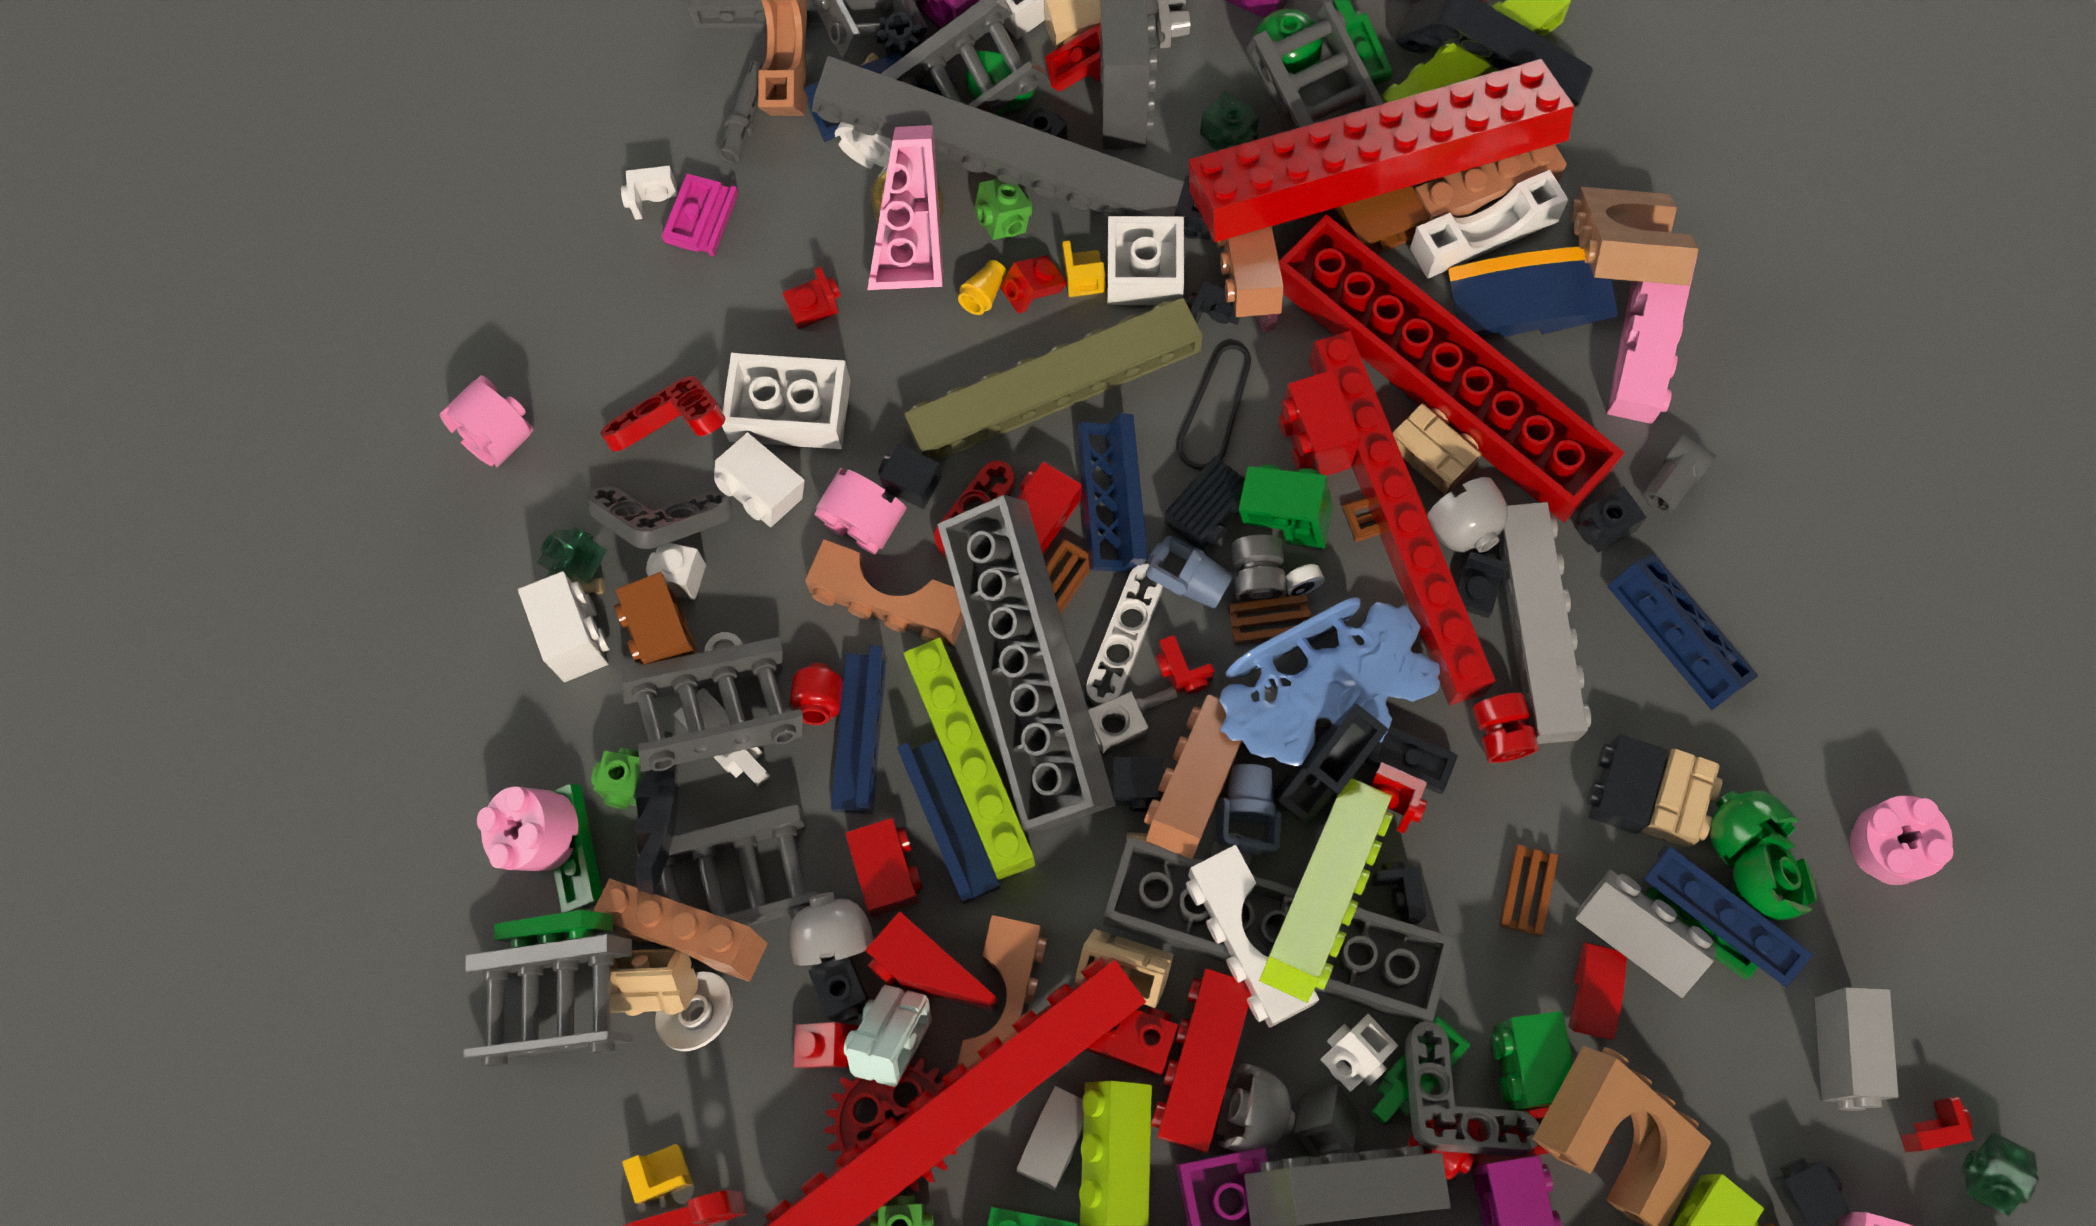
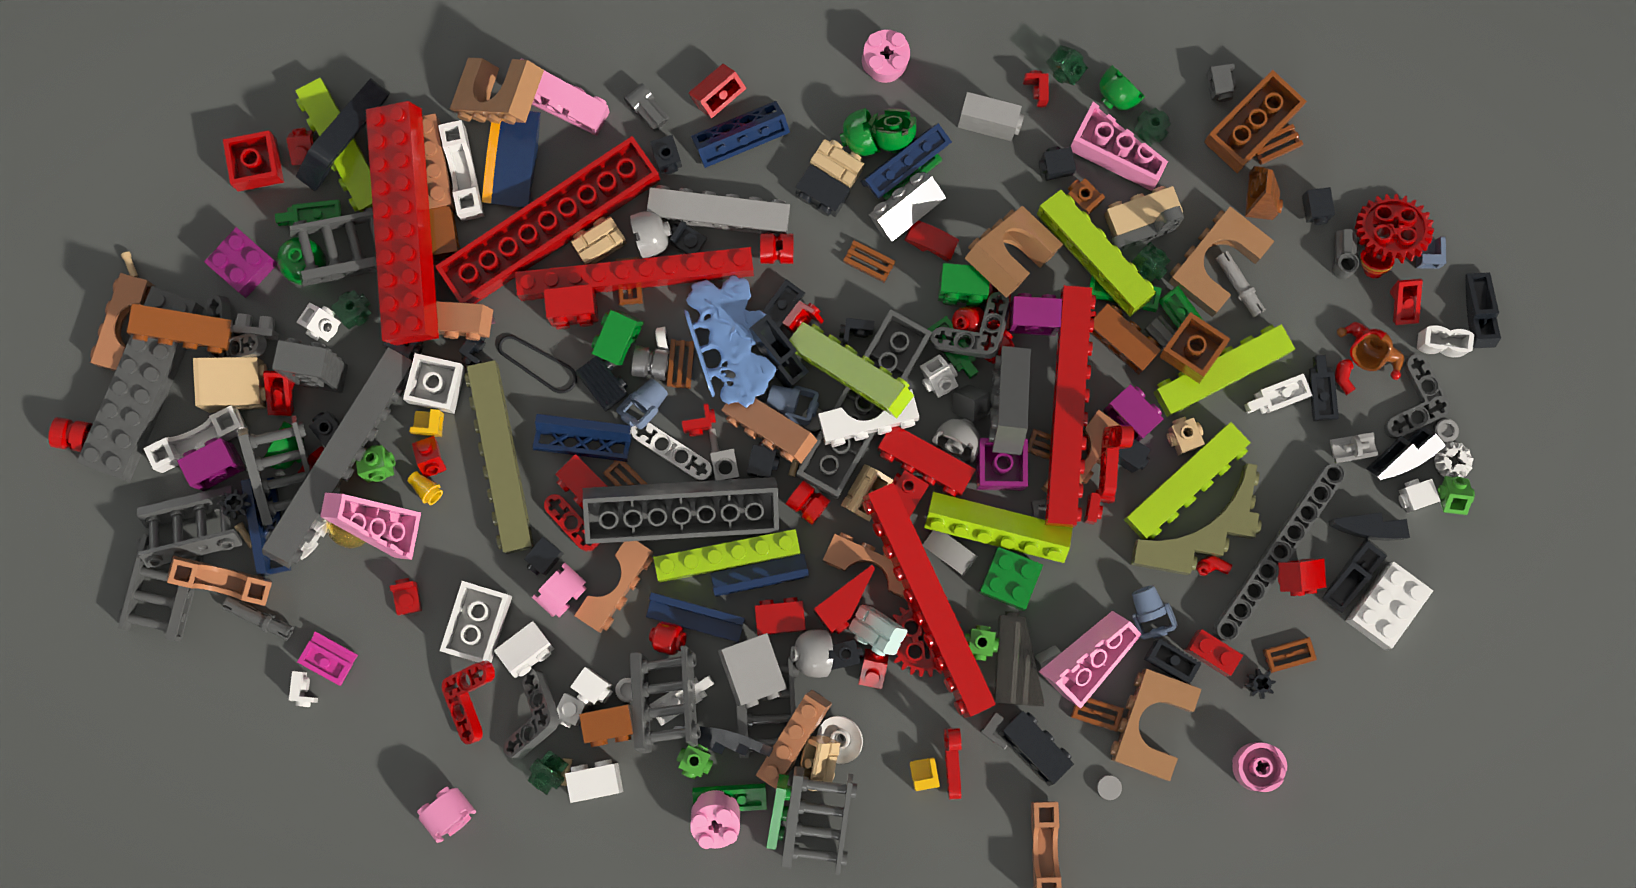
camera: 85 degrees left, 10 degrees up
none -> white brick [297,302,341,342]
none -> white brick [571,667,613,706]
none -> red brick [688,64,747,118]
none -> light grey brick [718,633,787,709]
none -> red wheel [786,481,830,525]
none -> red head [952,305,985,333]

